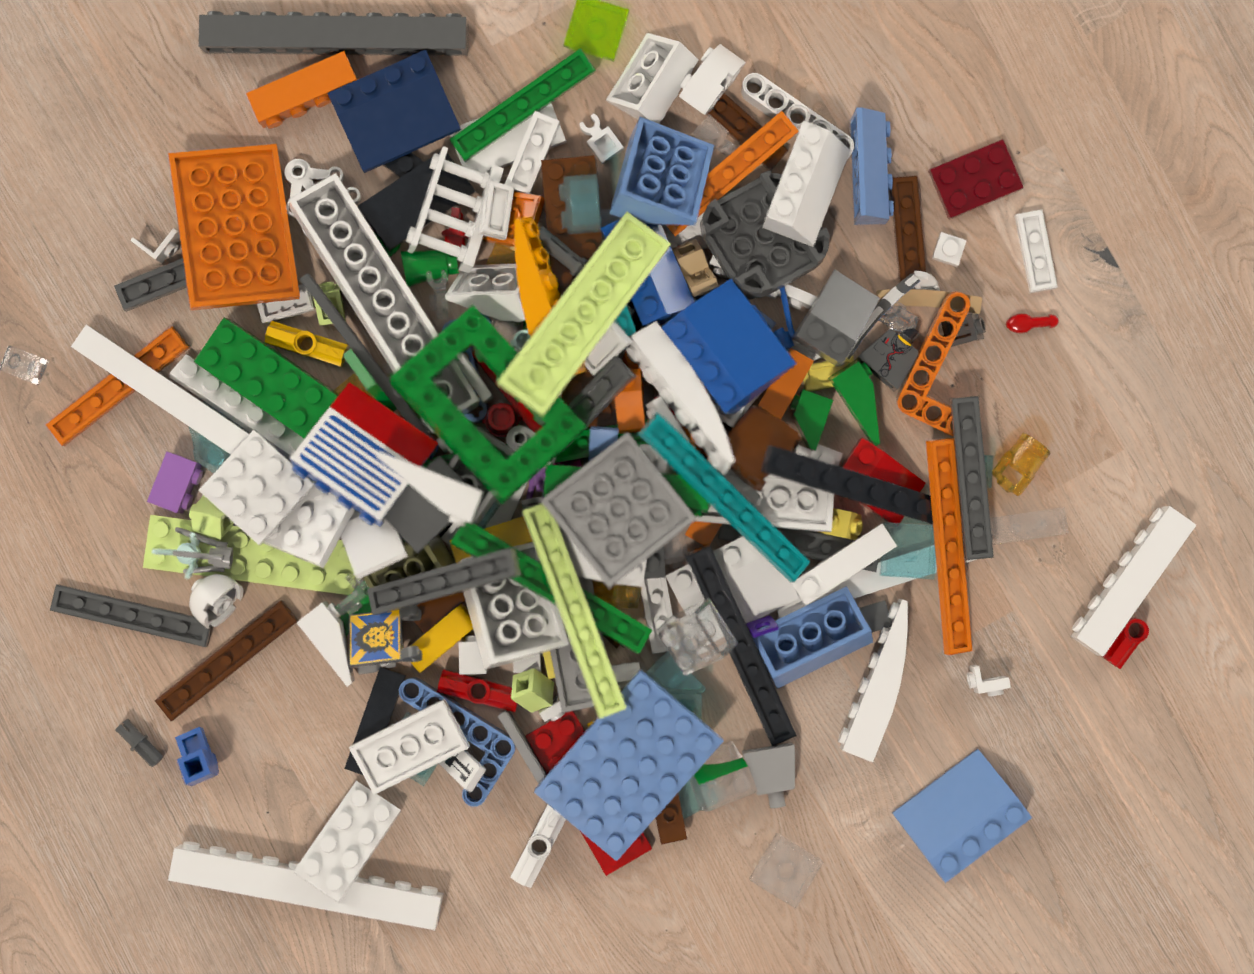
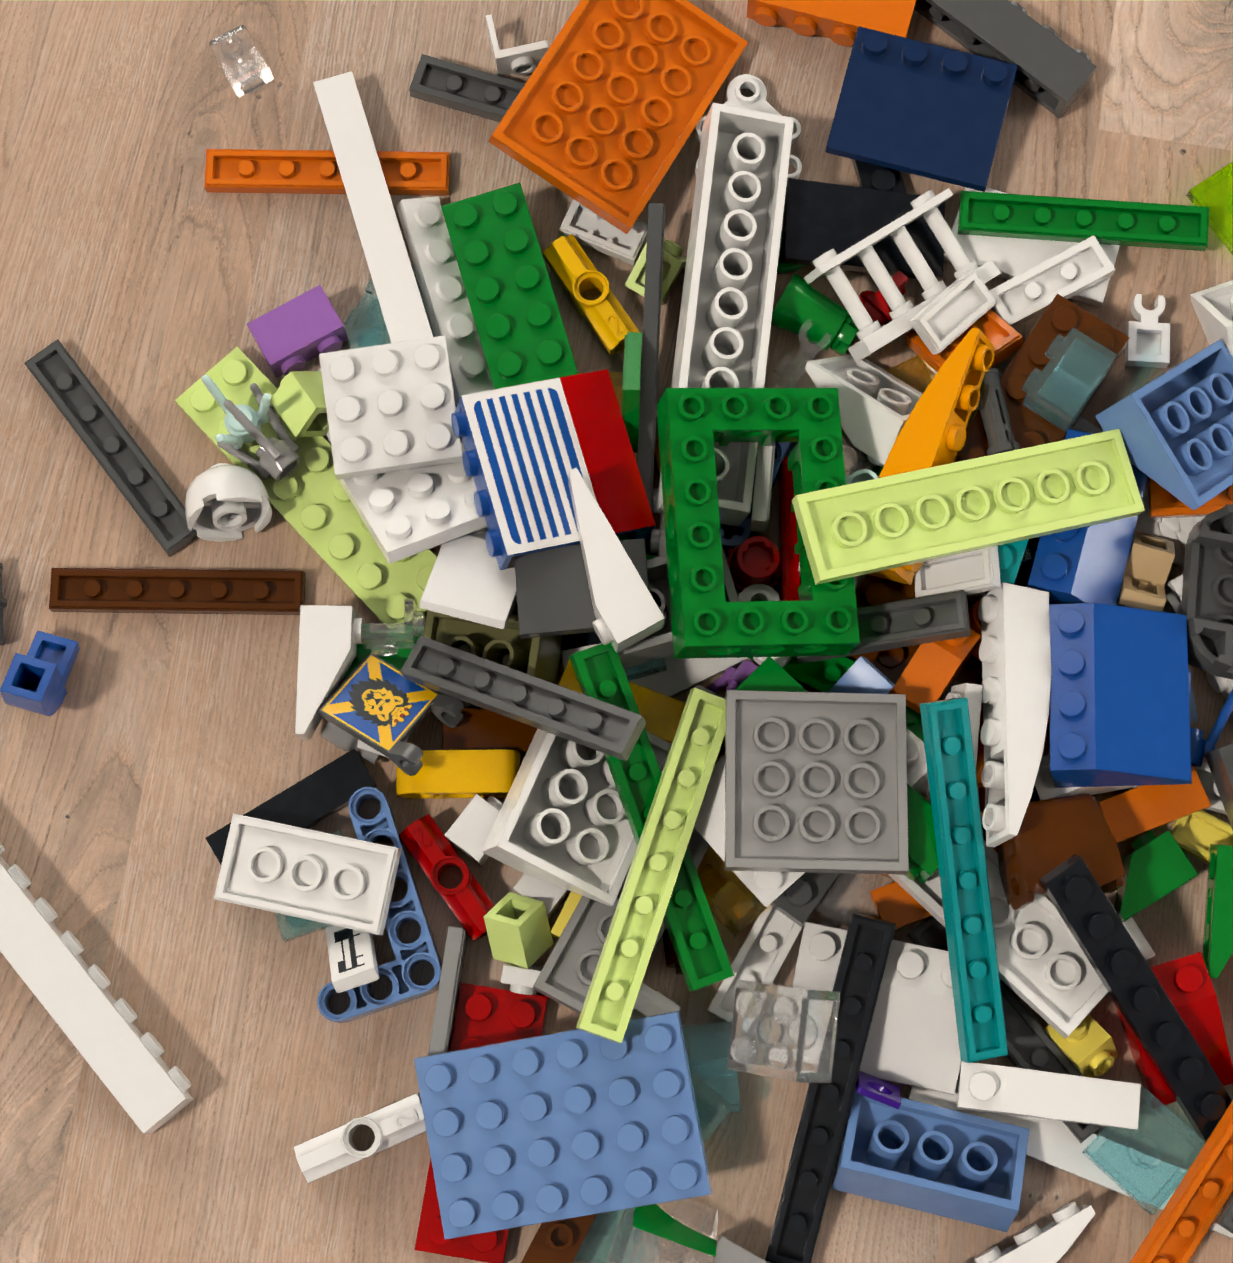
camera: 40 degrees right, 10 degrees down
white plate [294,781,401,903] -> none
dark grey tile [859,600,892,632] -> none

